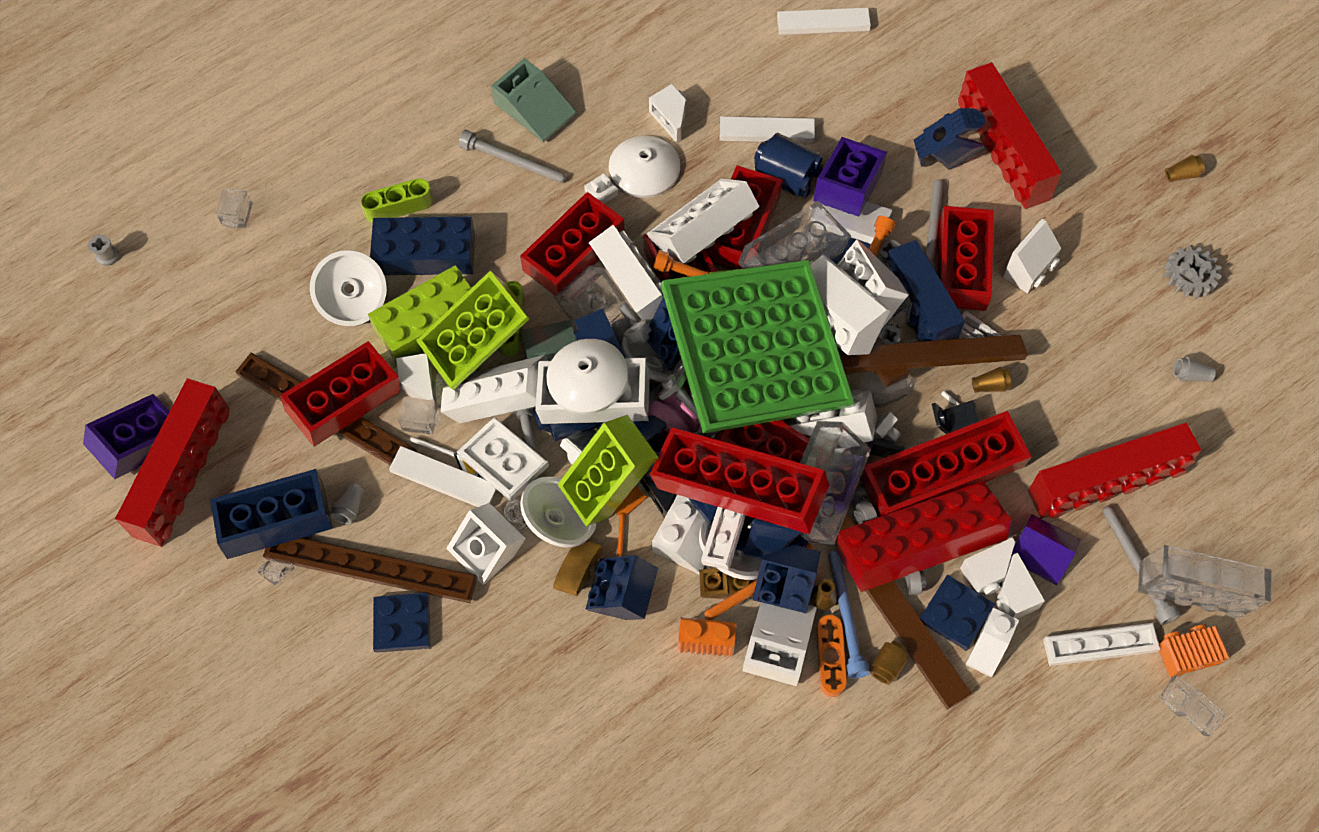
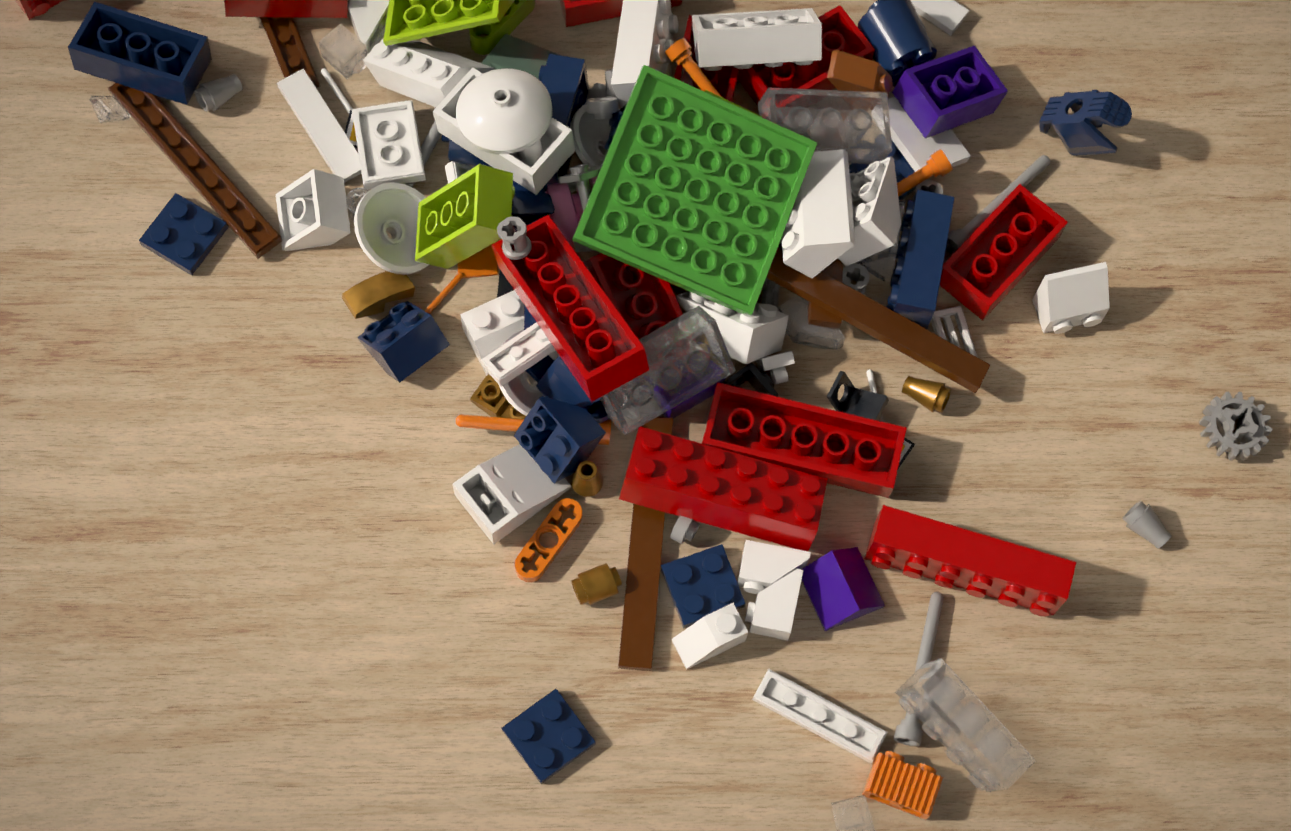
camera: 30 degrees right, 5 degrees up
clear slope [554,266,629,324] -> none
orange brick [678,617,736,657] -> none
medium blue piece [829,551,871,679] -> none
light grey plate [851,486,878,524] -> none
red brick [958,62,1062,210] -> none
none -> light grey bush [497,217,532,260]
none -> dark blue plate [501,689,596,784]
none -> dark orange slope [827,50,893,108]

